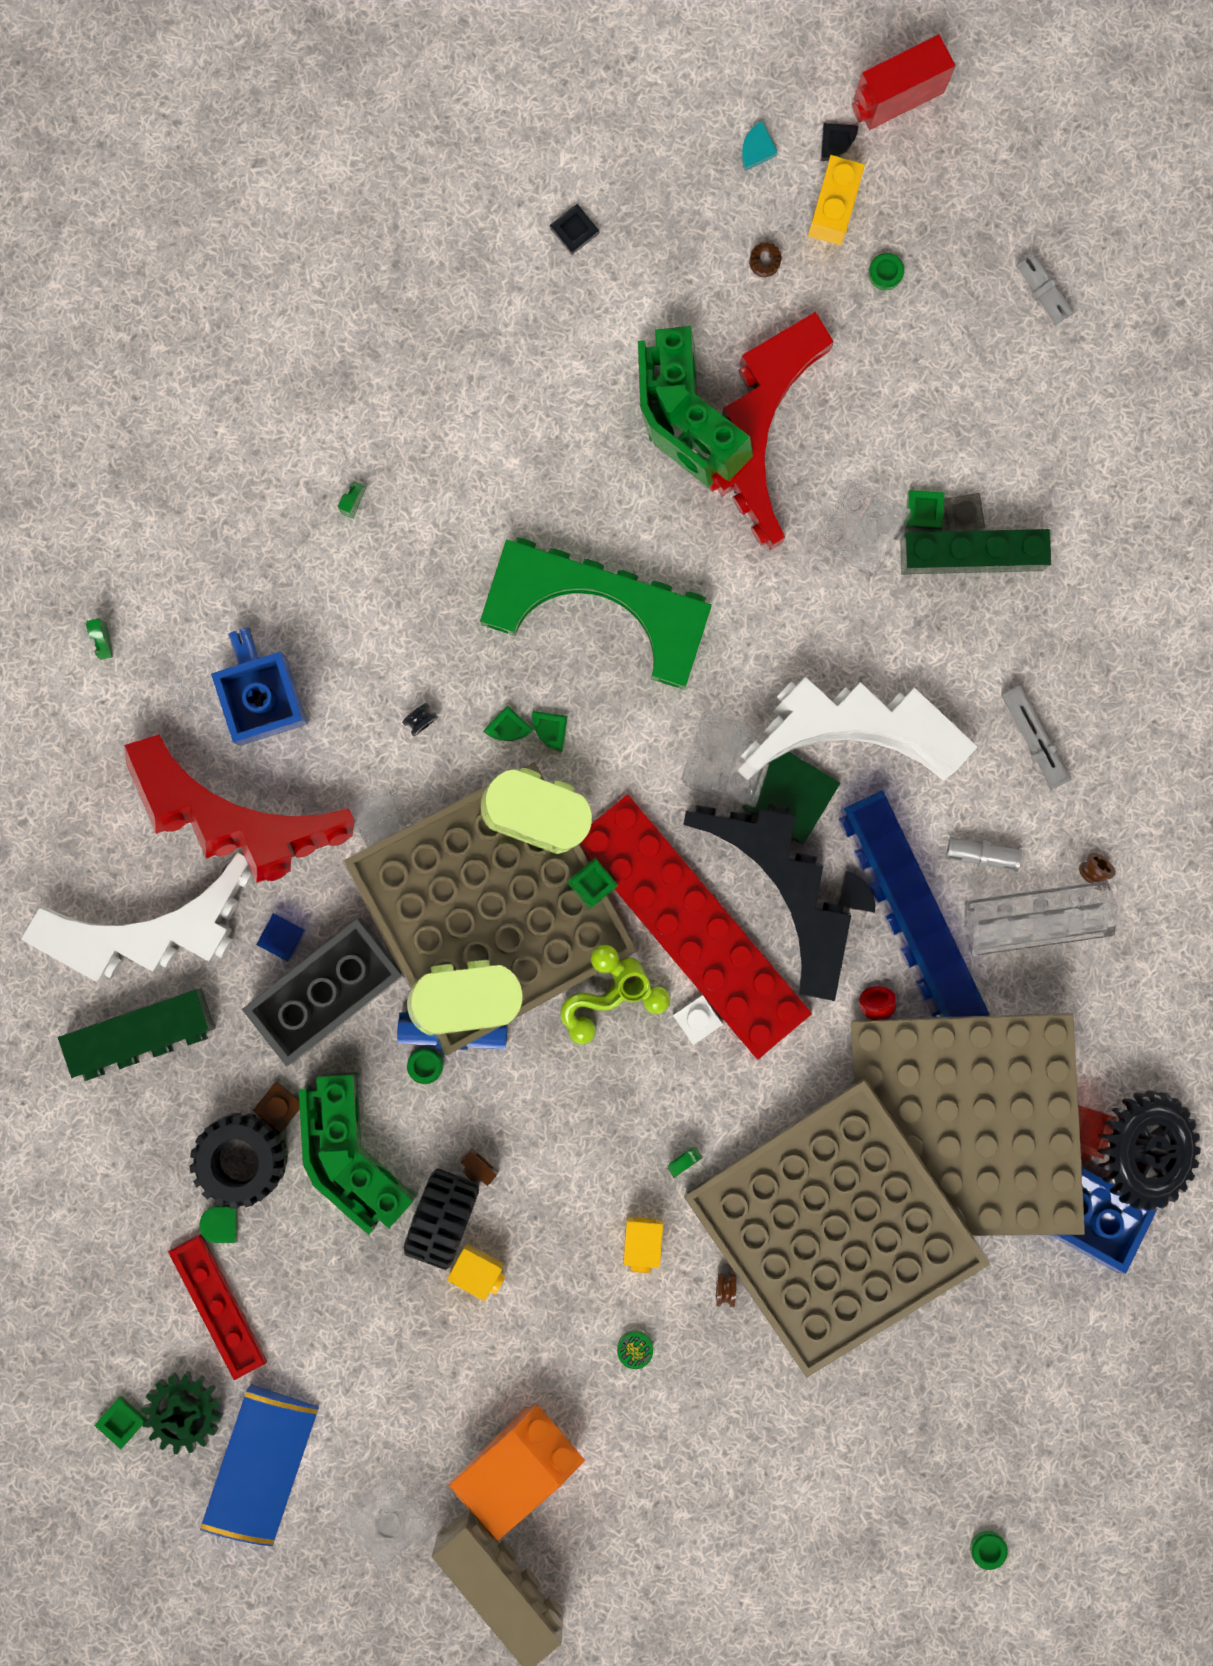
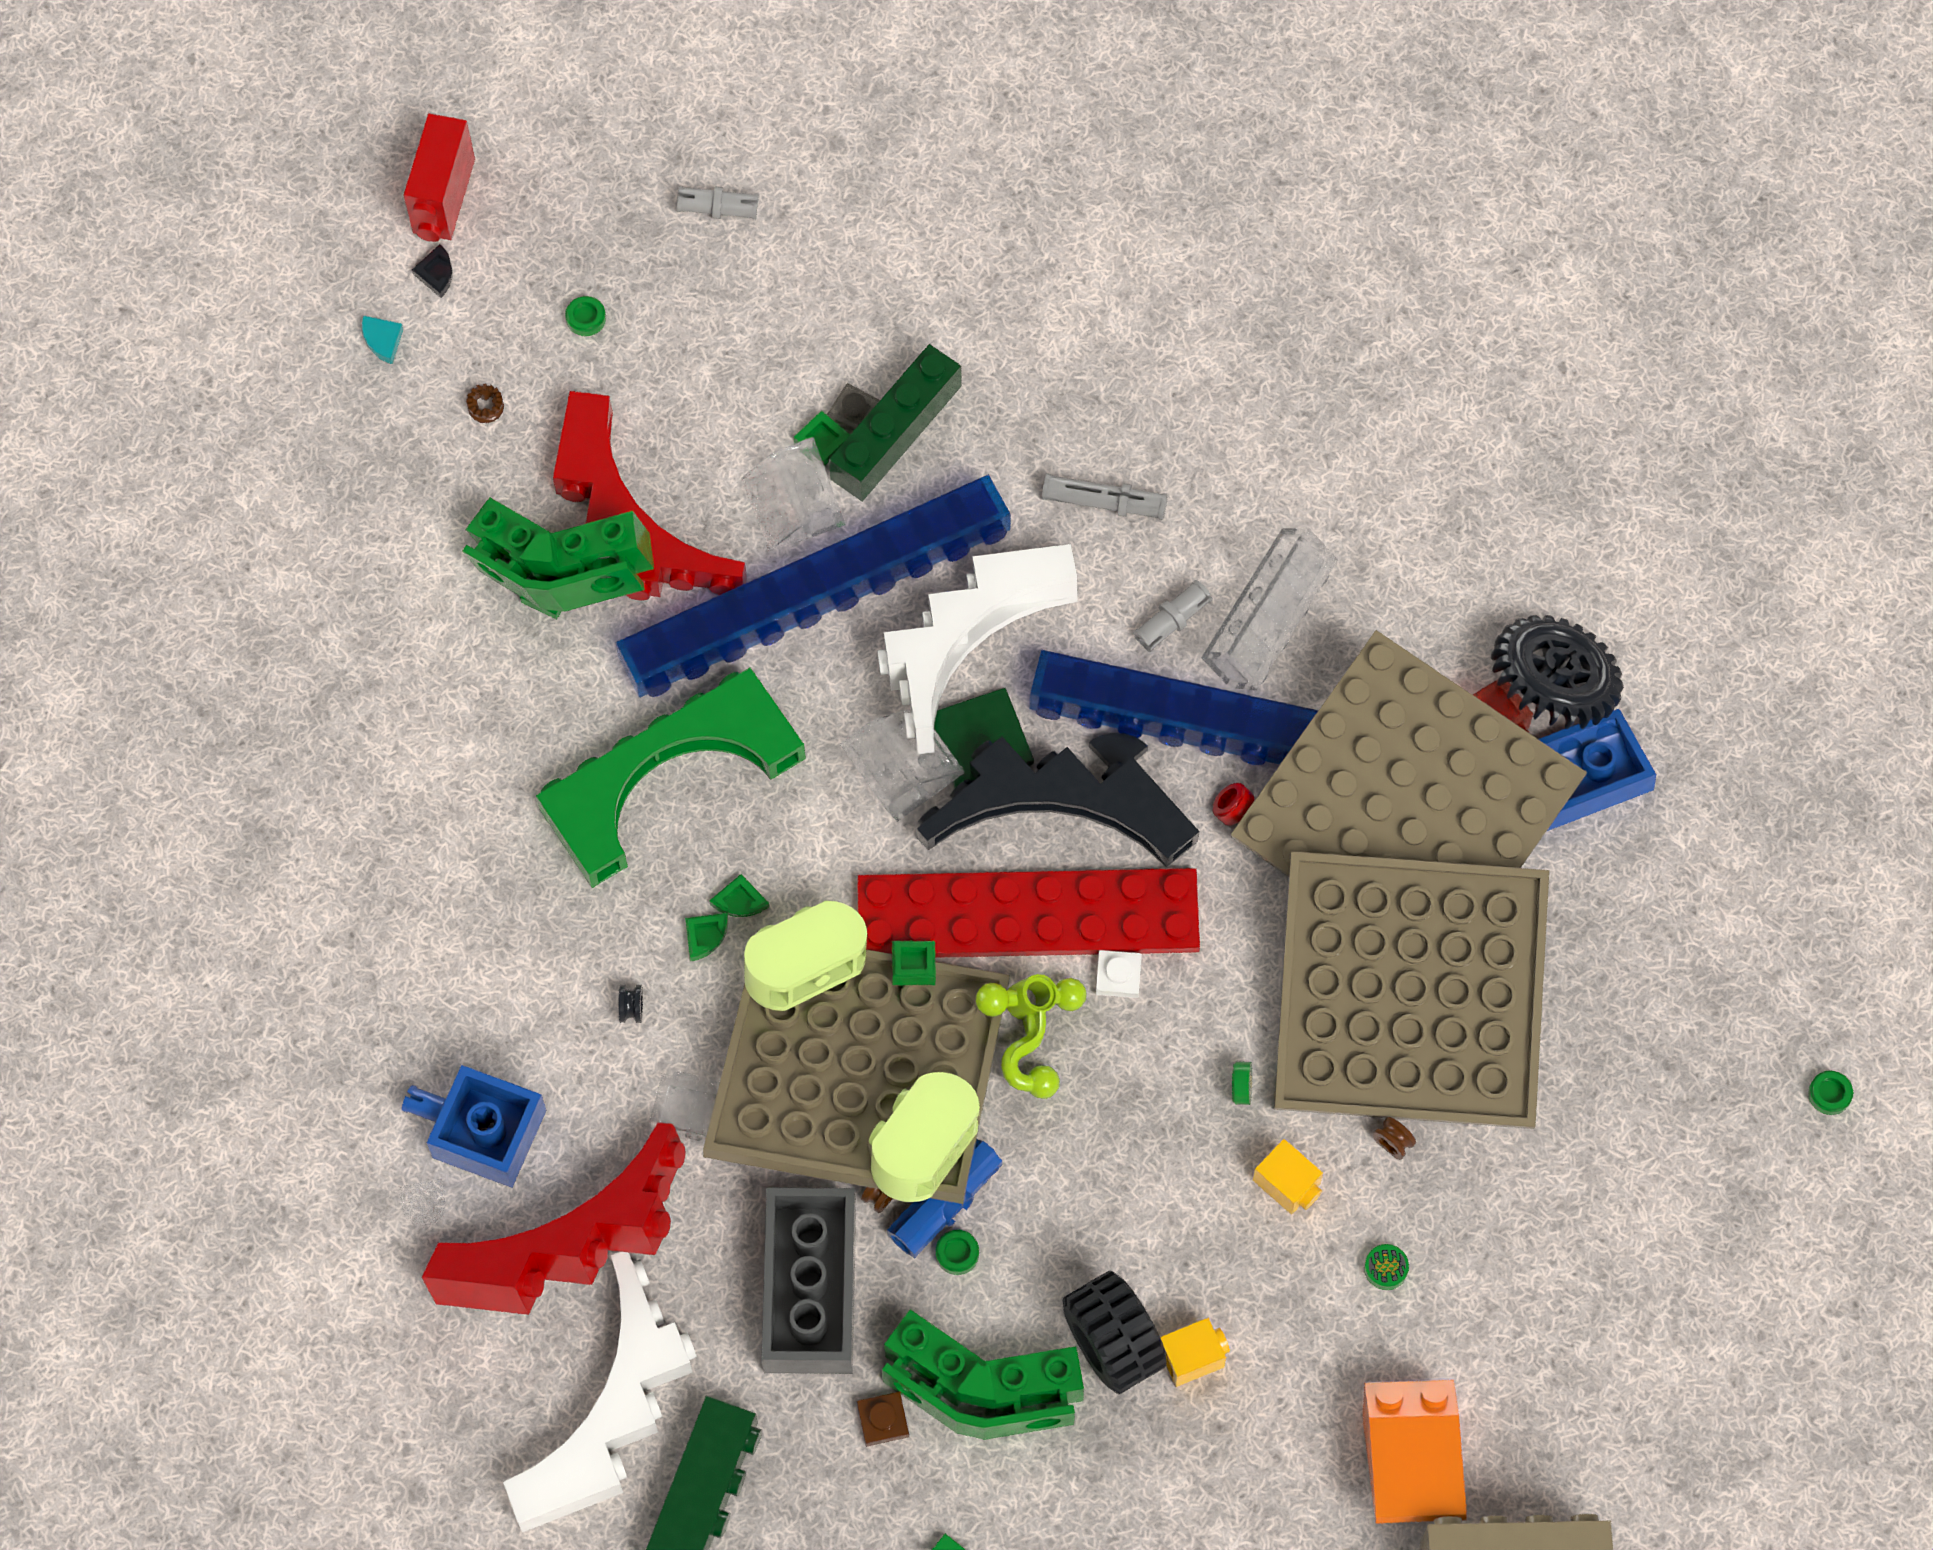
camera: 45 degrees left, 20 degrees down
green tile [86,618,113,660] -> none
black tyre [189,1113,288,1209] -> none
clear blue plate [256,913,307,962] -> none
green tile [337,482,367,519] -> none
reddish brown plate [460,1148,499,1187] -> none
black tile [550,204,599,255] -> none
yellow brick [808,155,865,246] -> none
reddish brown bush [1078,853,1116,888] -> none
none -> clear blue brick [615,474,1011,698]

